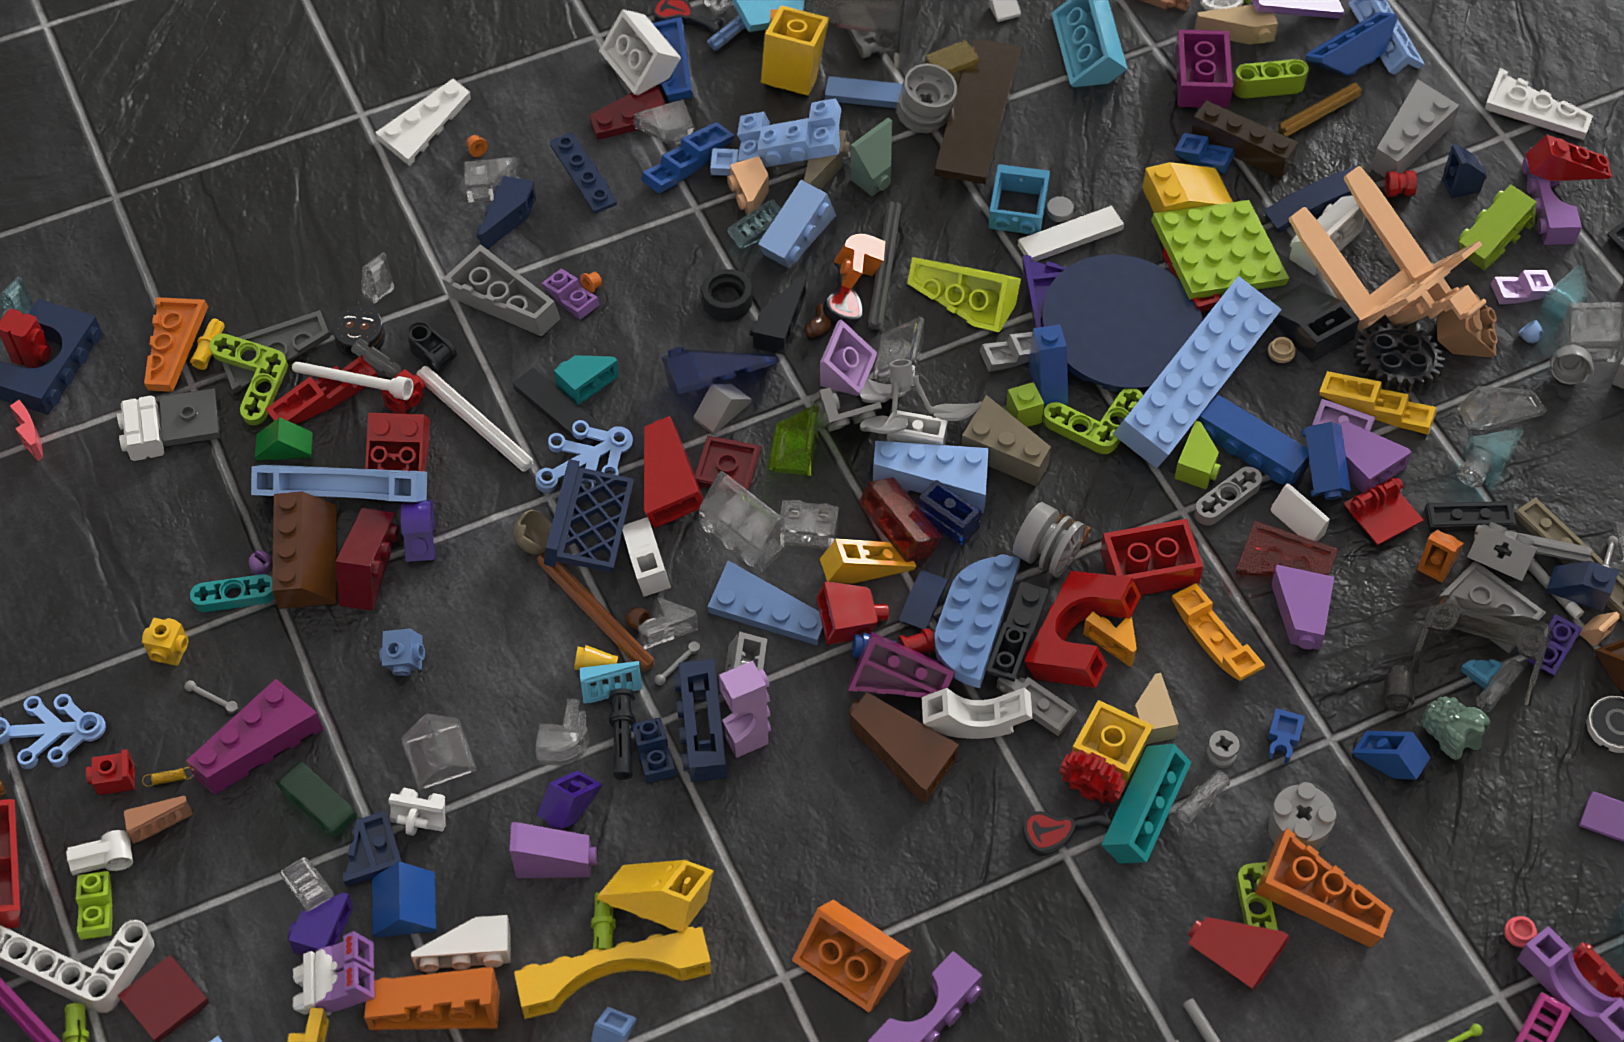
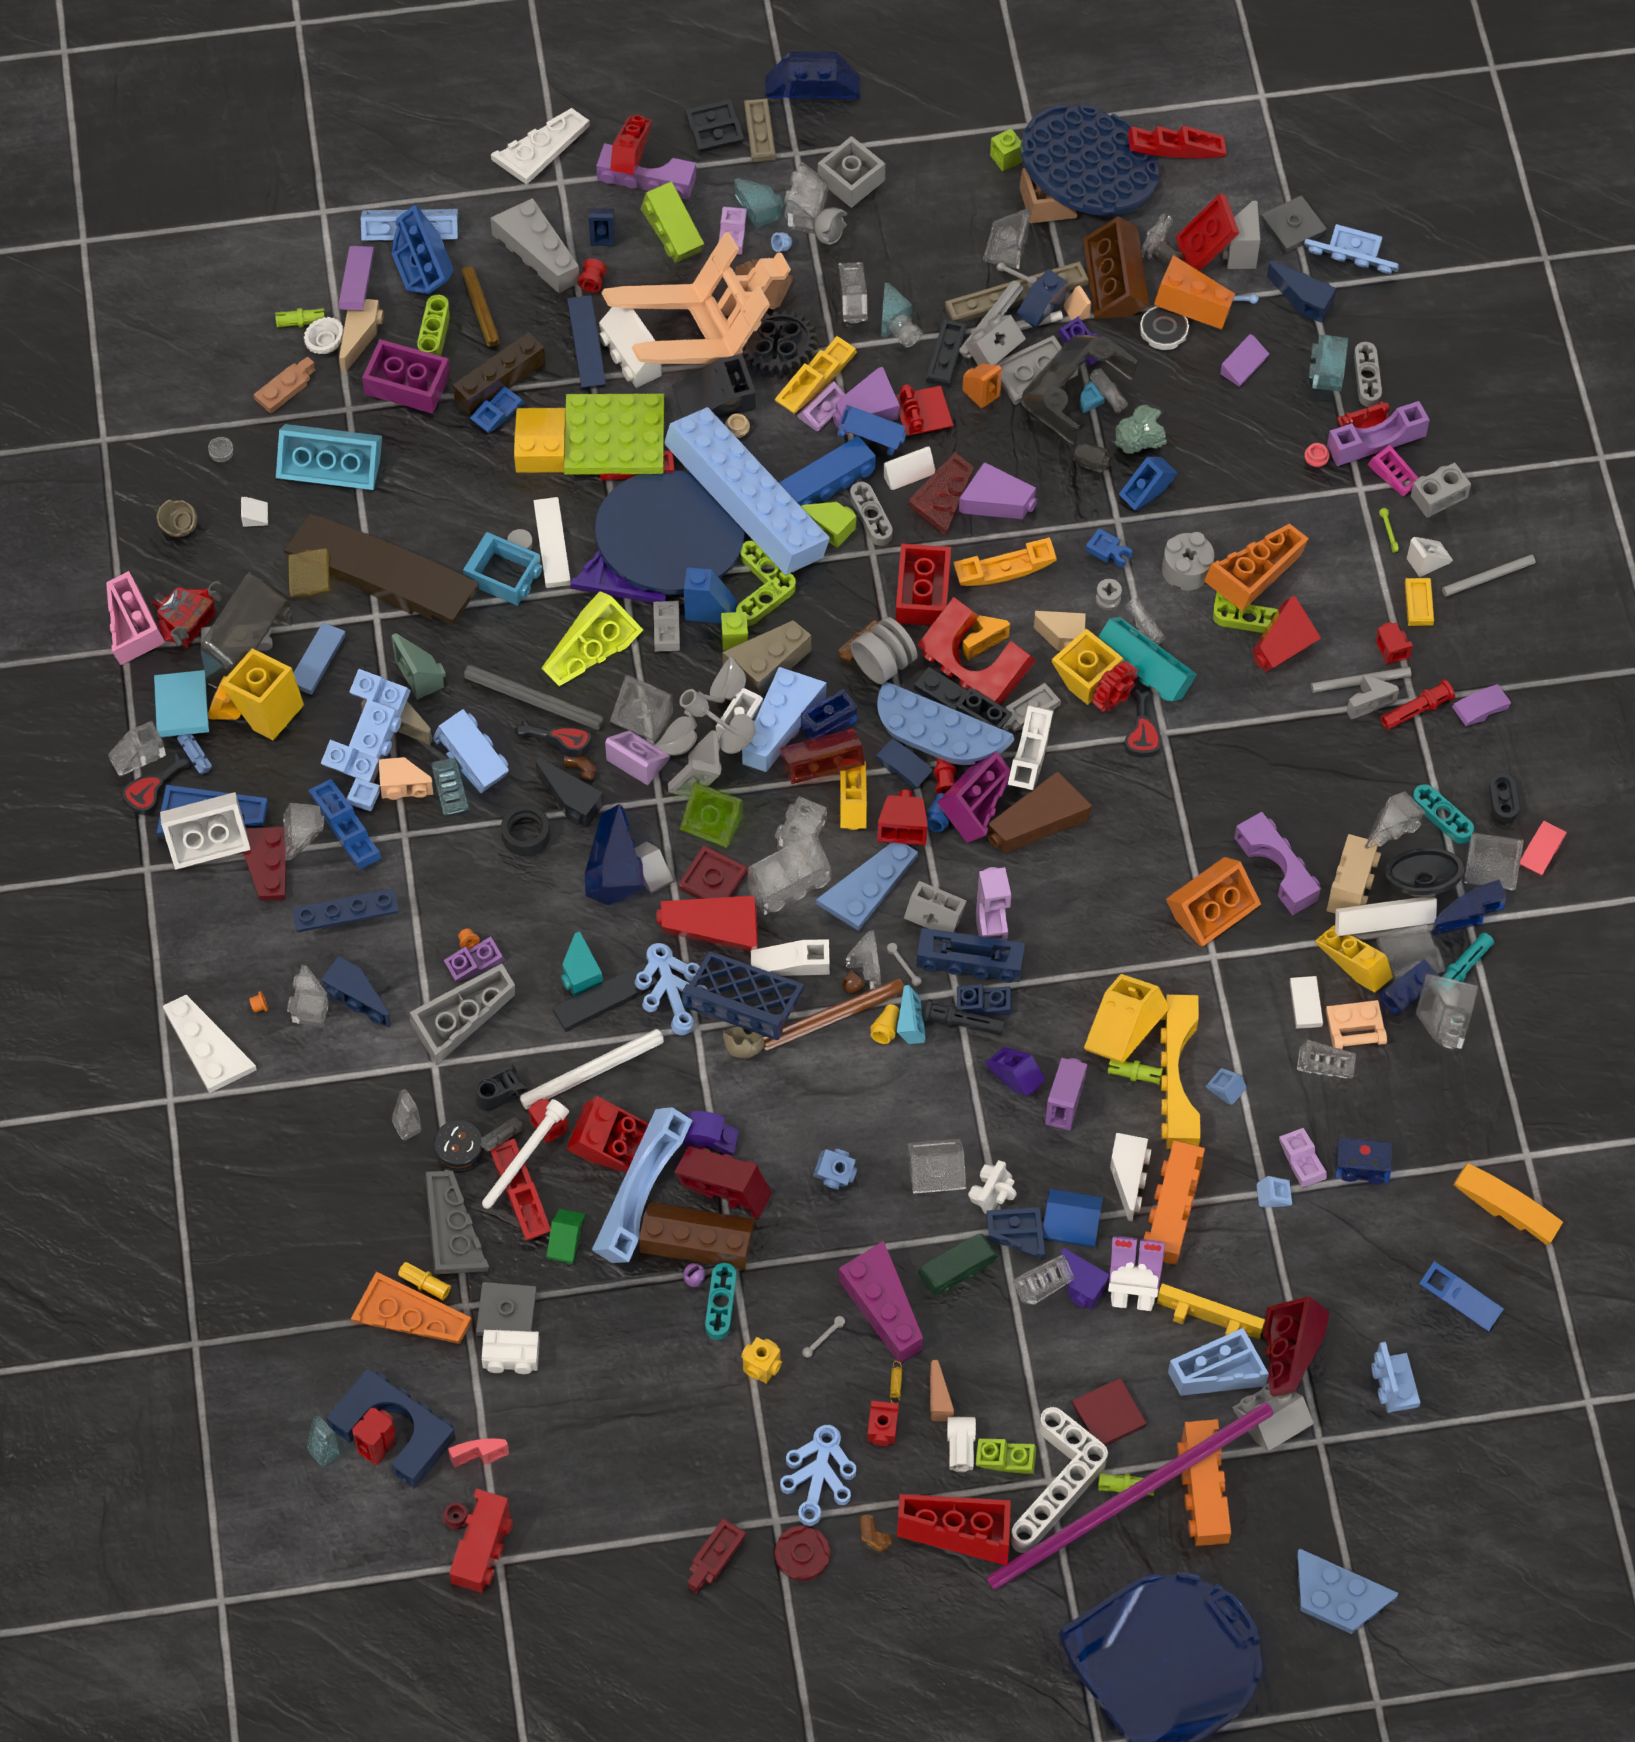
camera: 75 degrees left, 5 degrees up
lime beam [209,334,288,425] -> none
clear brick [535,699,590,766] -> none
orange brick [834,234,885,289] -> none
light grey wheel [896,63,957,133] -> none

